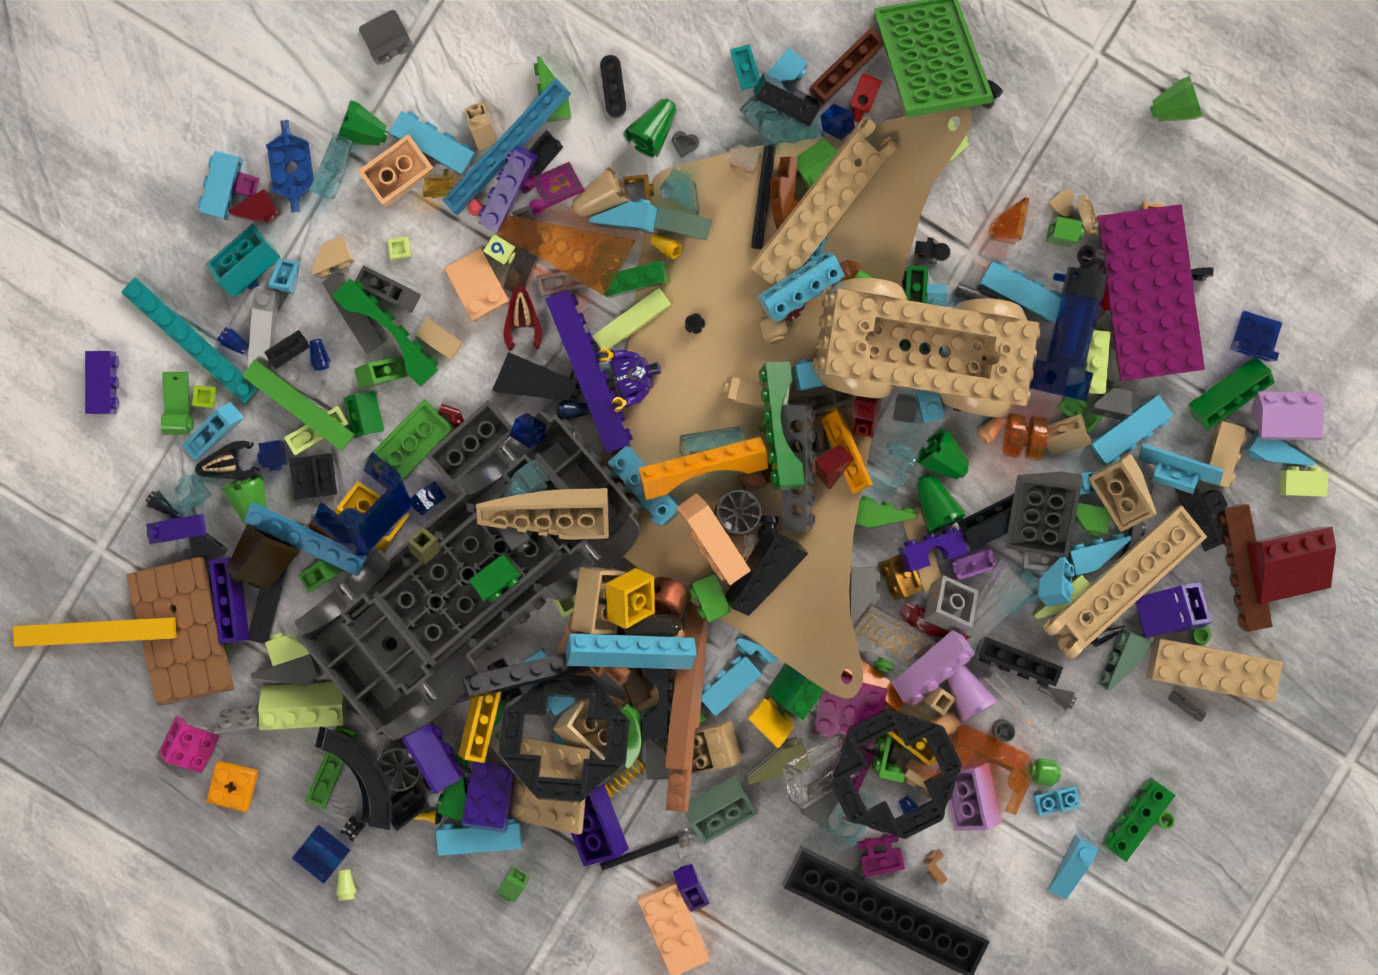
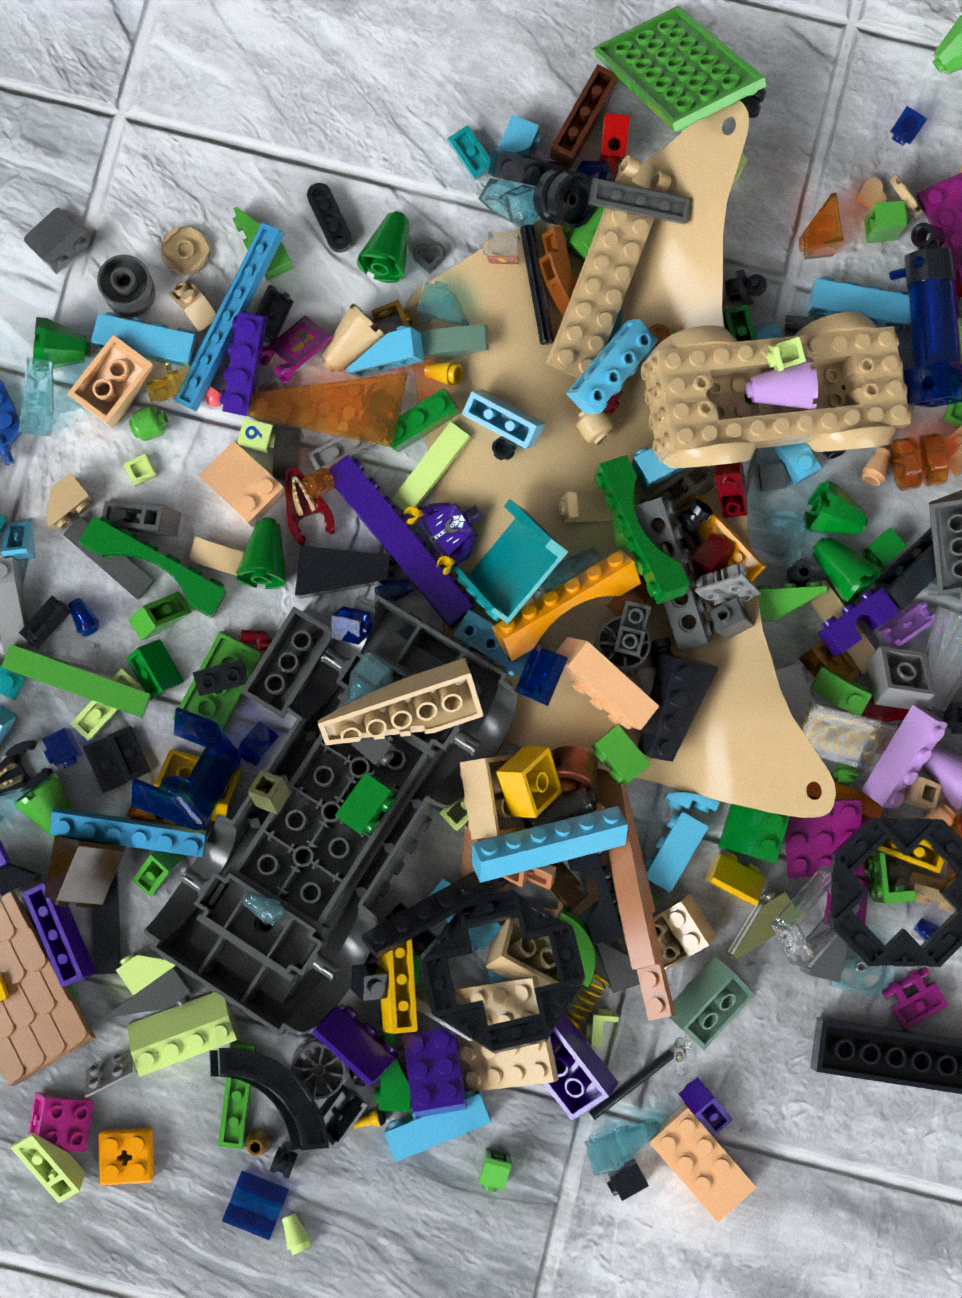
camera: 20 degrees left, 5 degrees down
none -> yellowish green slope [11,1133,86,1203]
none -> dark grey wheel [97,254,155,317]
none -> bright green head [129,405,168,441]
none -> tan tile [161,226,210,276]
none -> black hinge [192,659,248,696]
none -> green cone [236,517,286,589]
none -> clear light blue cone [243,892,284,925]
none -> pearl gold cone [246,1129,271,1155]
none -> clear orange wheel [303,468,335,498]
none -> black brick [351,962,389,1001]
none -> teal panel [453,499,568,624]
none -> medium azure brick [462,389,546,449]
none -> clear blue slope [515,645,568,706]
none -> black wheel [533,169,596,228]
none -> clear light blue slope [584,1119,661,1176]
none -> yellowish green bracket [585,1008,619,1047]
none -> dark grey tile [588,178,691,225]
none -> black brick [606,1158,649,1201]
none -> dark grey slope [614,600,651,657]
none -> black wheel [678,498,713,533]
none -> light grey hinge [695,563,761,609]
none -> dark grey brick [710,598,754,639]
none -> lavender cone [746,358,818,410]
none -> yellowish green bracket [766,336,806,372]
none -> black cone [787,563,812,588]
none -> bright green slope [810,666,872,717]
none -> green brick [863,527,907,567]
none -> clear blue bracket [890,106,927,146]

